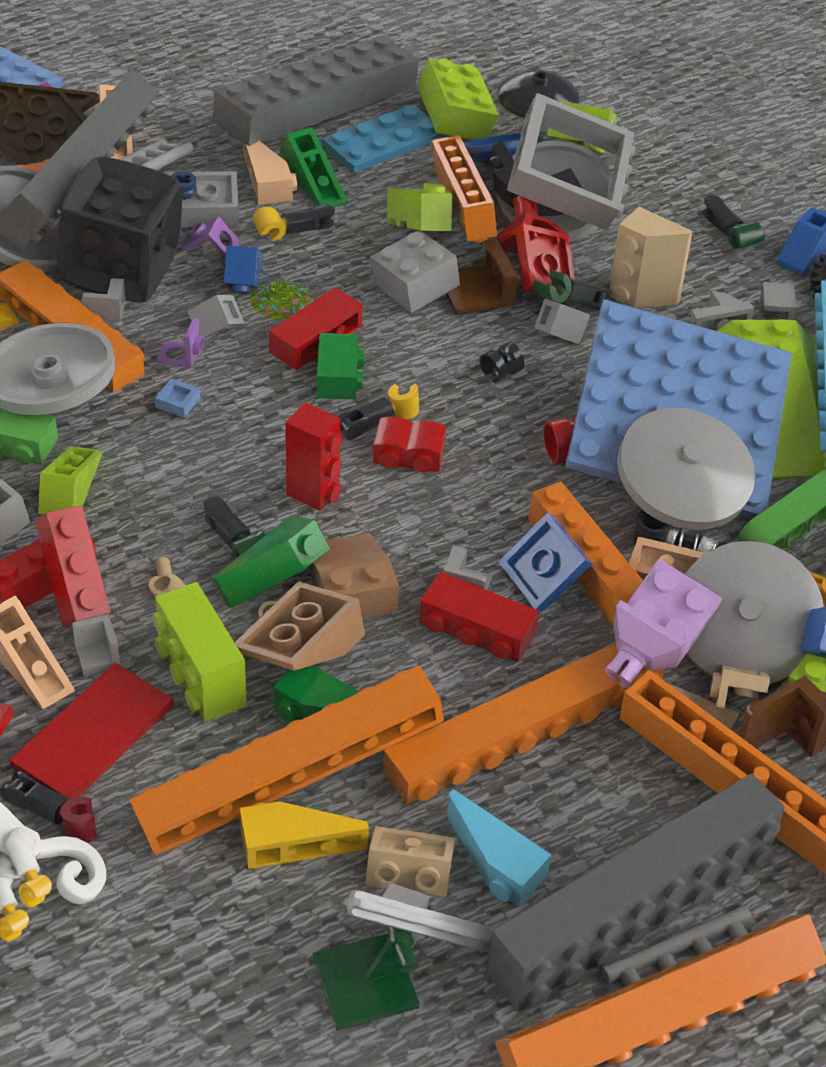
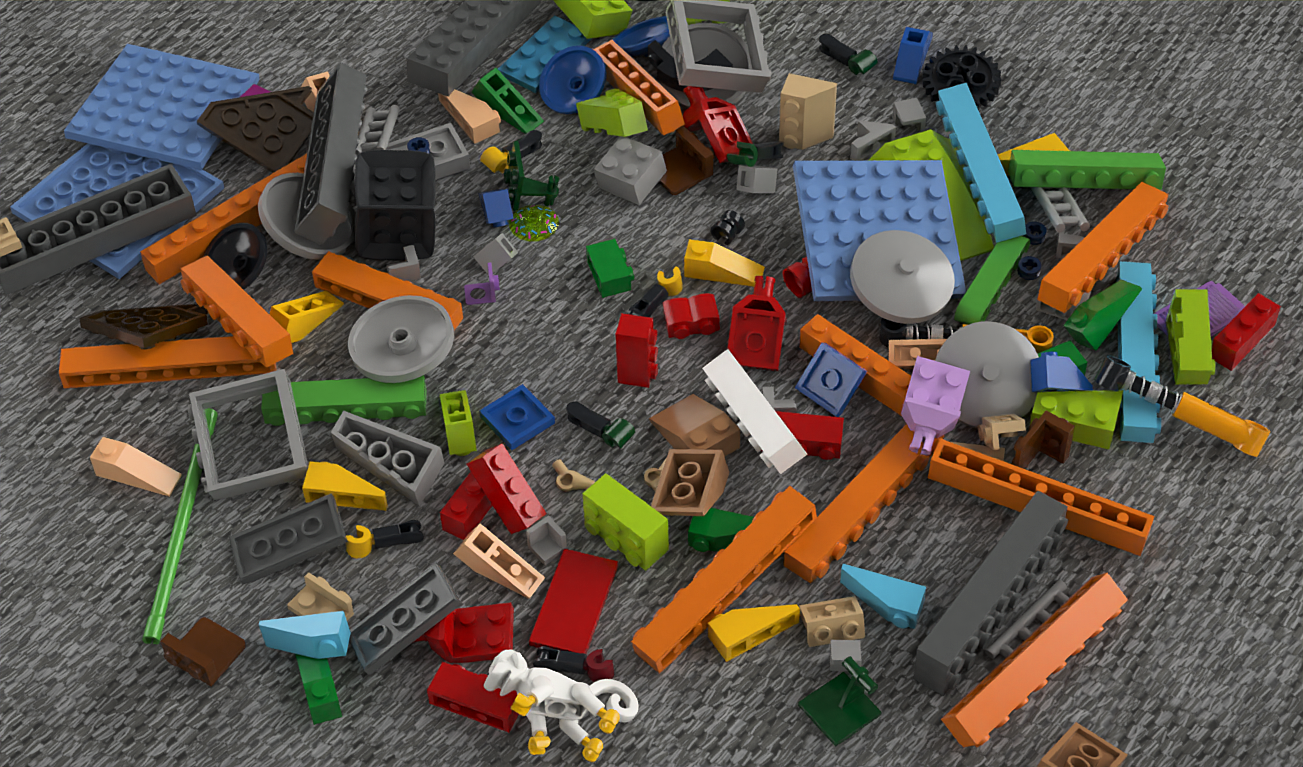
camera: 15 degrees left, 5 degrees up
medium blue plate [155,378,201,418] -> none
medium lavender bracket [181,216,240,258] -> none
green slope [212,515,330,608] -> none
red brick [269,287,363,371] -> none
light grey axle [344,890,496,953] -> none
none -> blue plate [479,384,555,450]
none -> dark green plate [504,141,559,211]
none -> blue dish [539,46,607,114]
none -> yellow slope [684,239,765,287]
none -> white brick [702,349,807,474]
none -> red plate [727,276,787,371]

